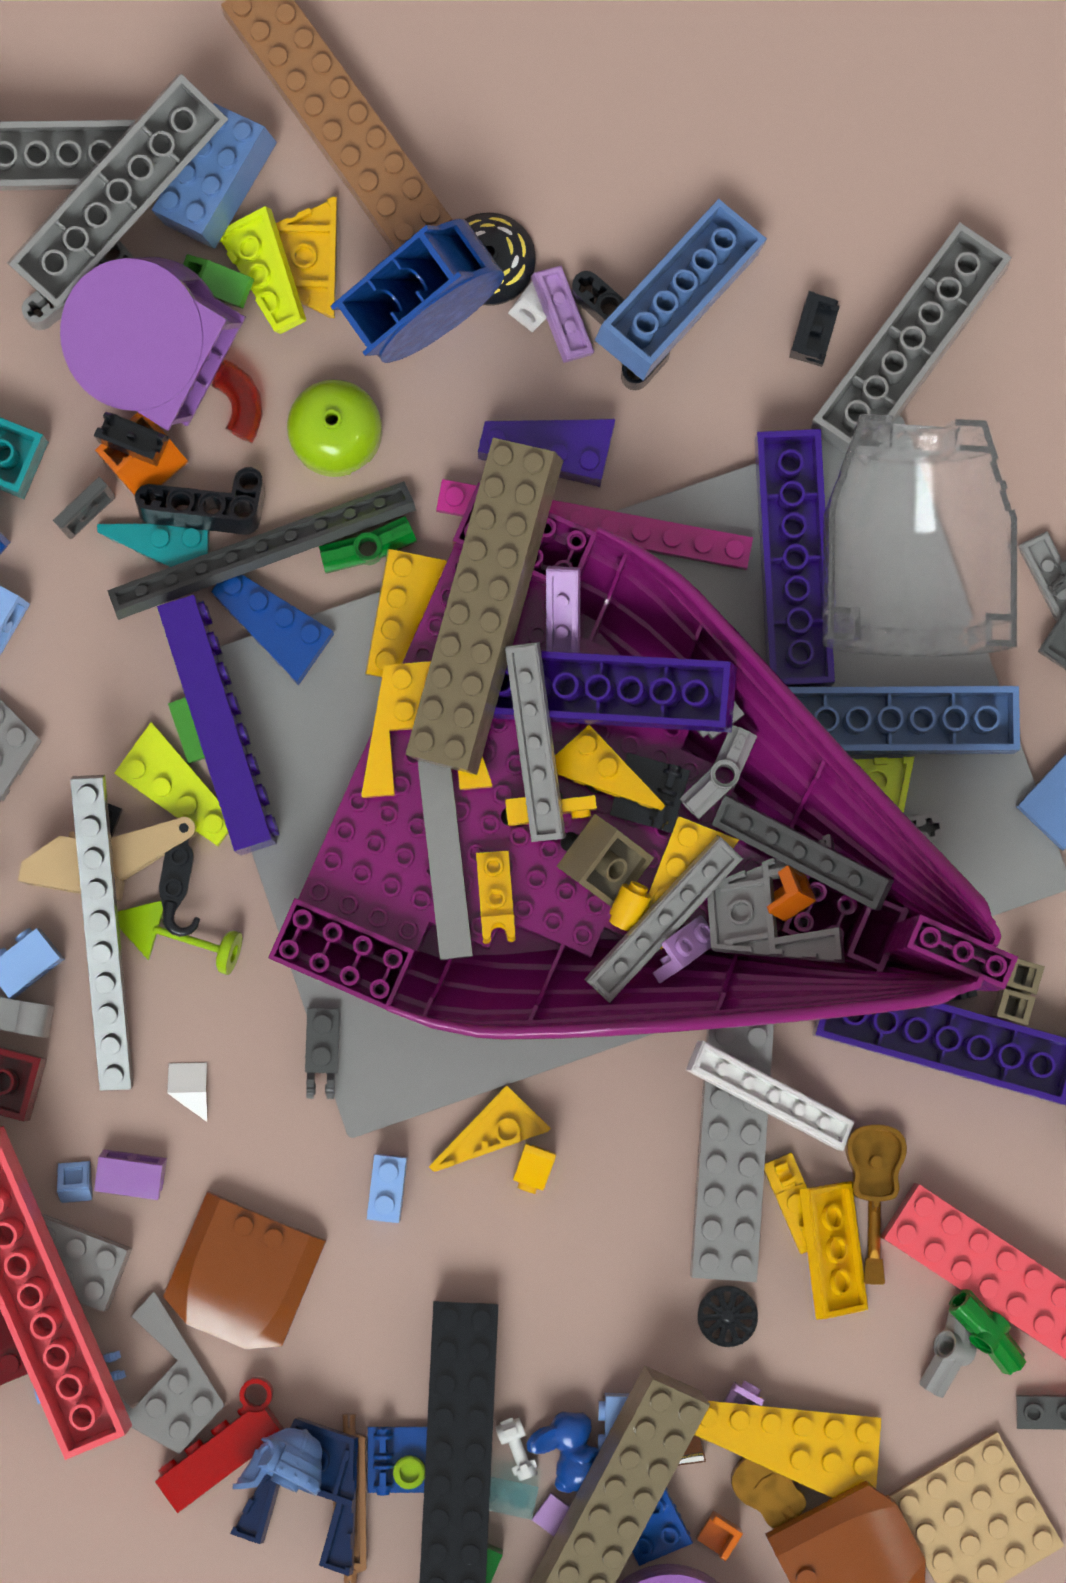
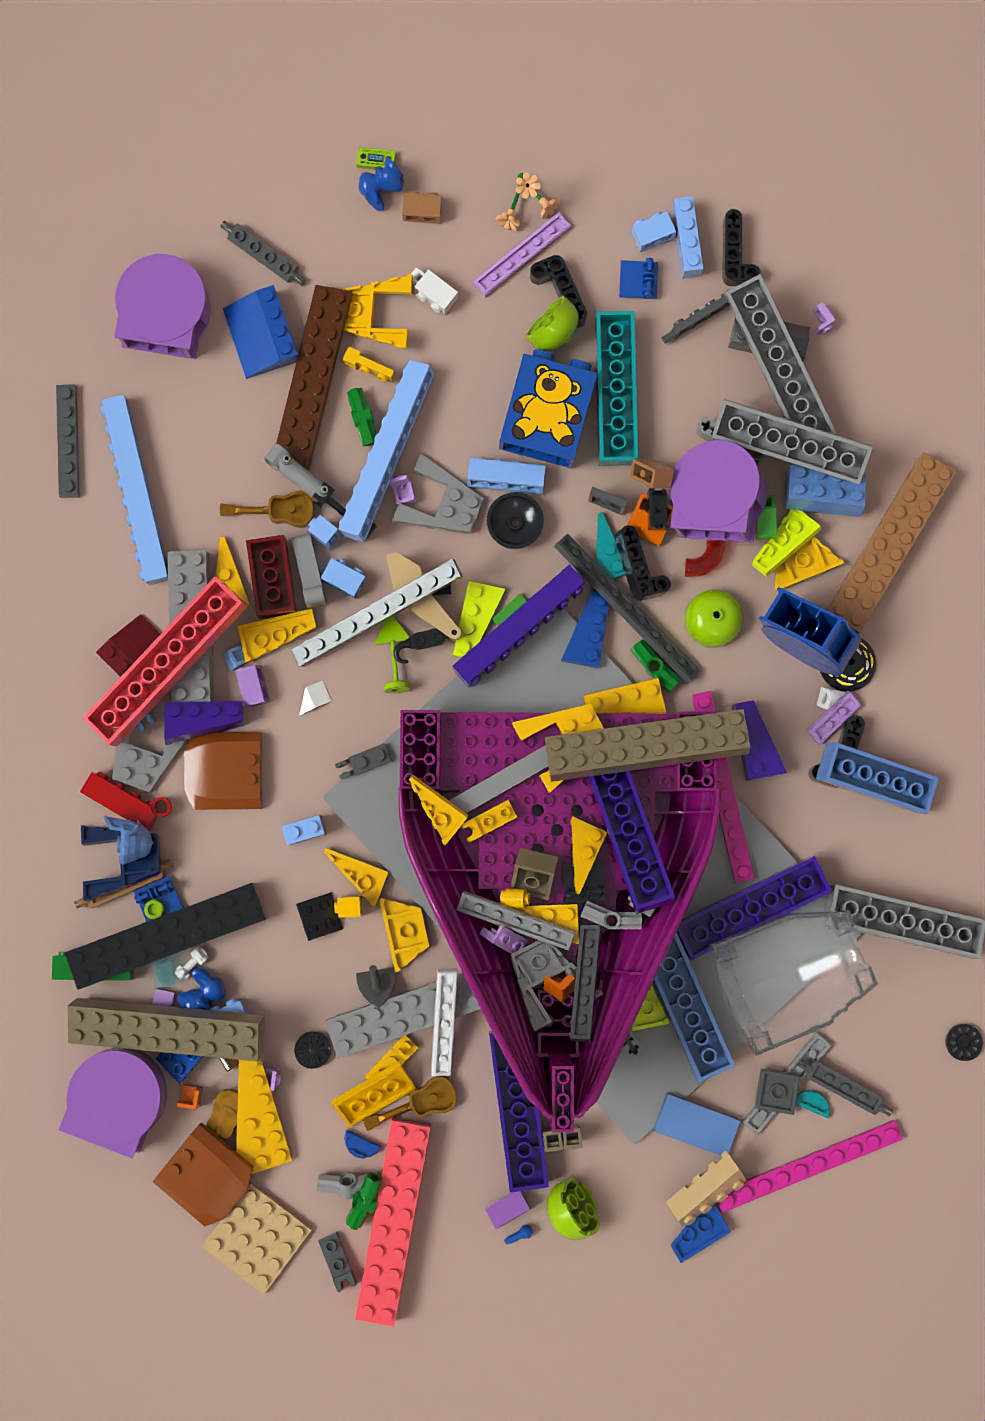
camera: 65 degrees right, 0 degrees up
light grey tile [505,642,566,842] -> none
yellow plate [505,795,597,826] -> none
lavender tile [546,566,580,653] -> none
black hinge [789,291,840,367] -> none
none -> dark purple wedge [164,701,243,745]
none -> yellow wing [238,609,317,664]
none -> black hinge [296,892,343,941]
none -> blue tile [344,1129,382,1159]
none -> dark grey shield [356,965,395,1008]
none -> yellow wing [379,898,430,972]
none -> yellow wing [409,774,468,845]
none -> black dish [487,492,544,549]
none -> medium nougat brick [630,459,674,488]

